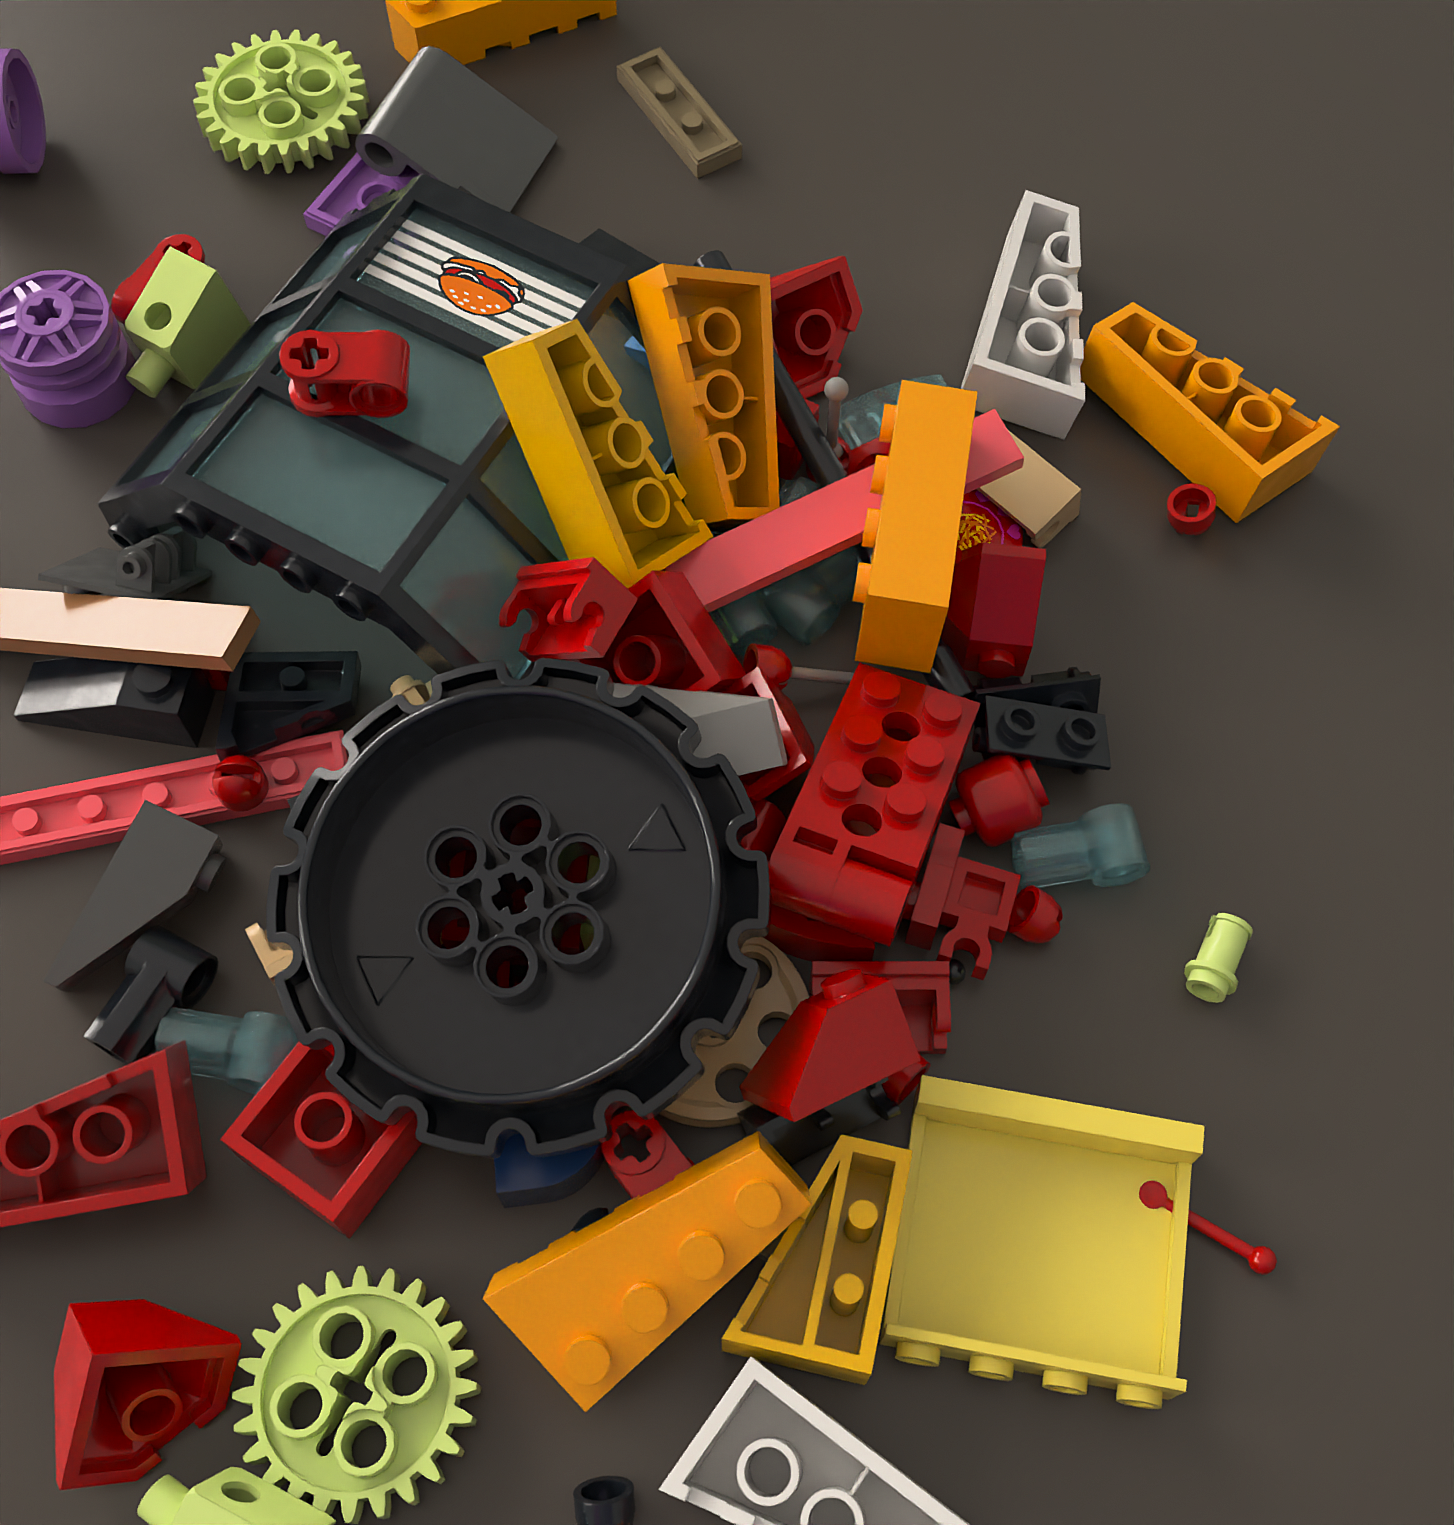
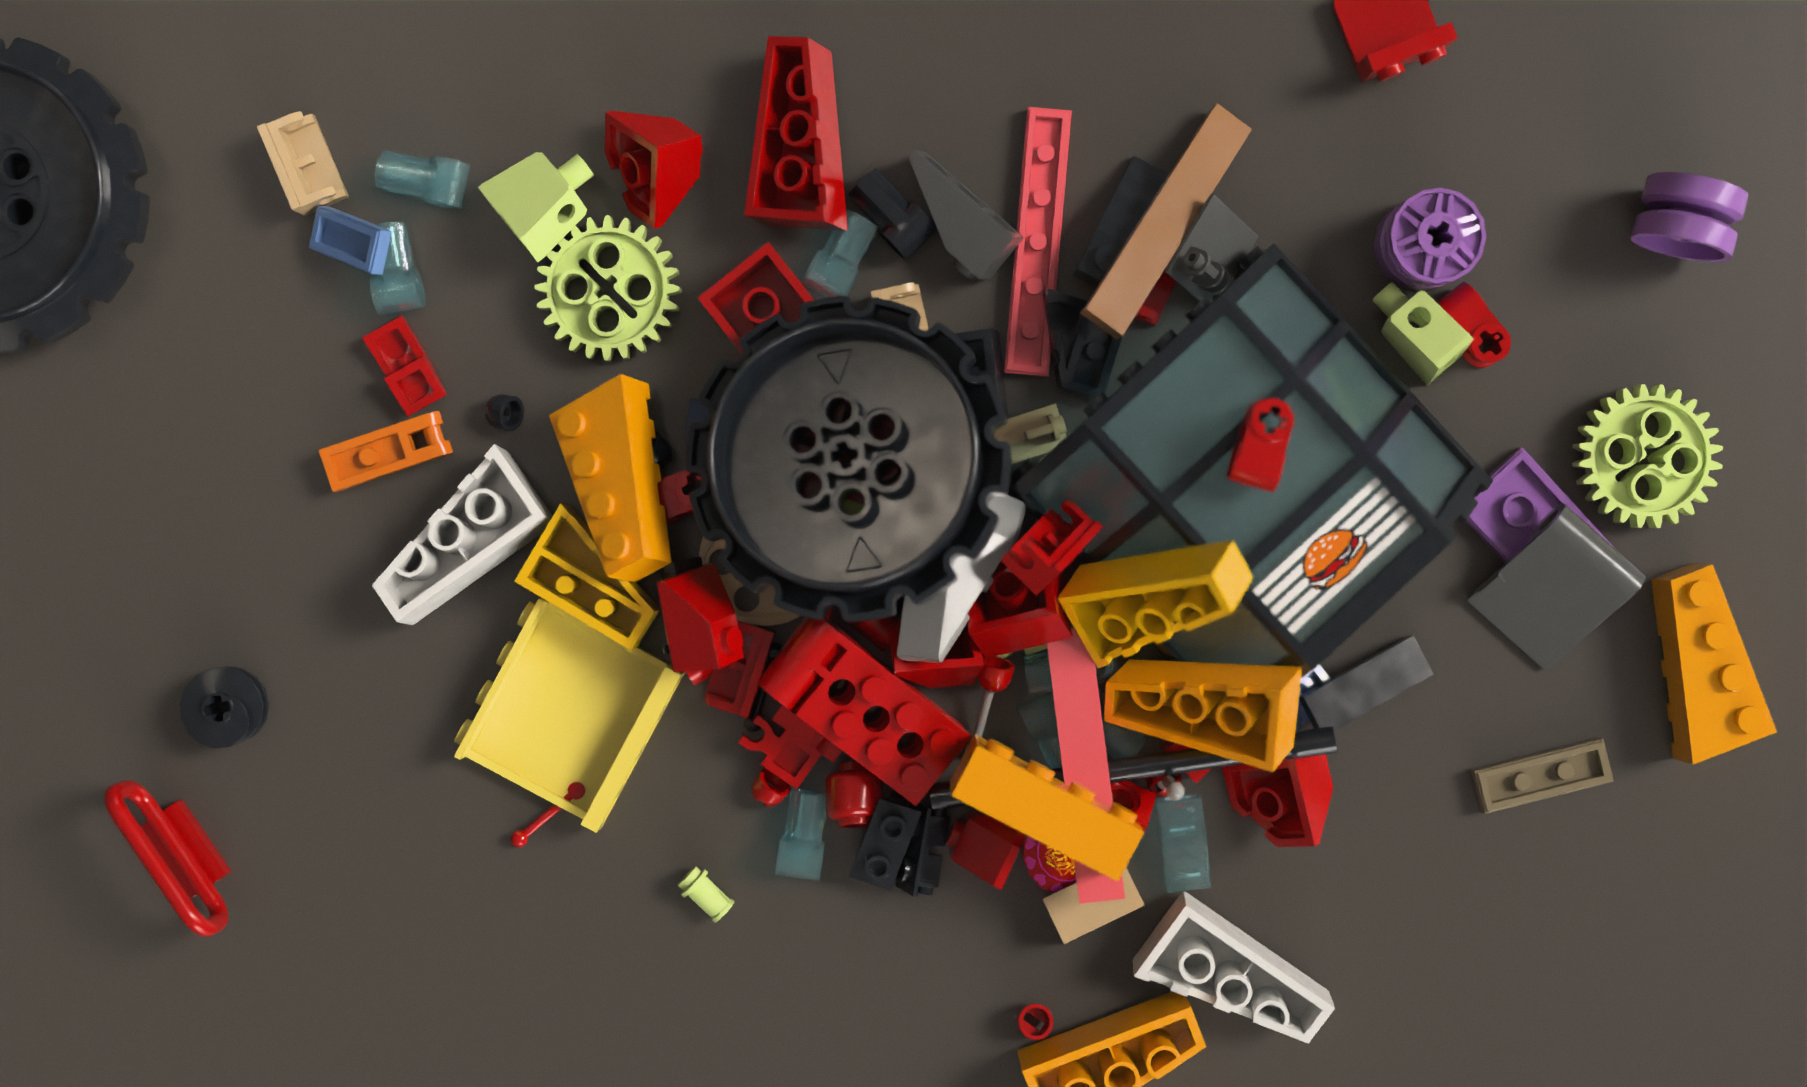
camera: 110 degrees right, 25 degrees up
red hinge [212,754,269,812] -> none

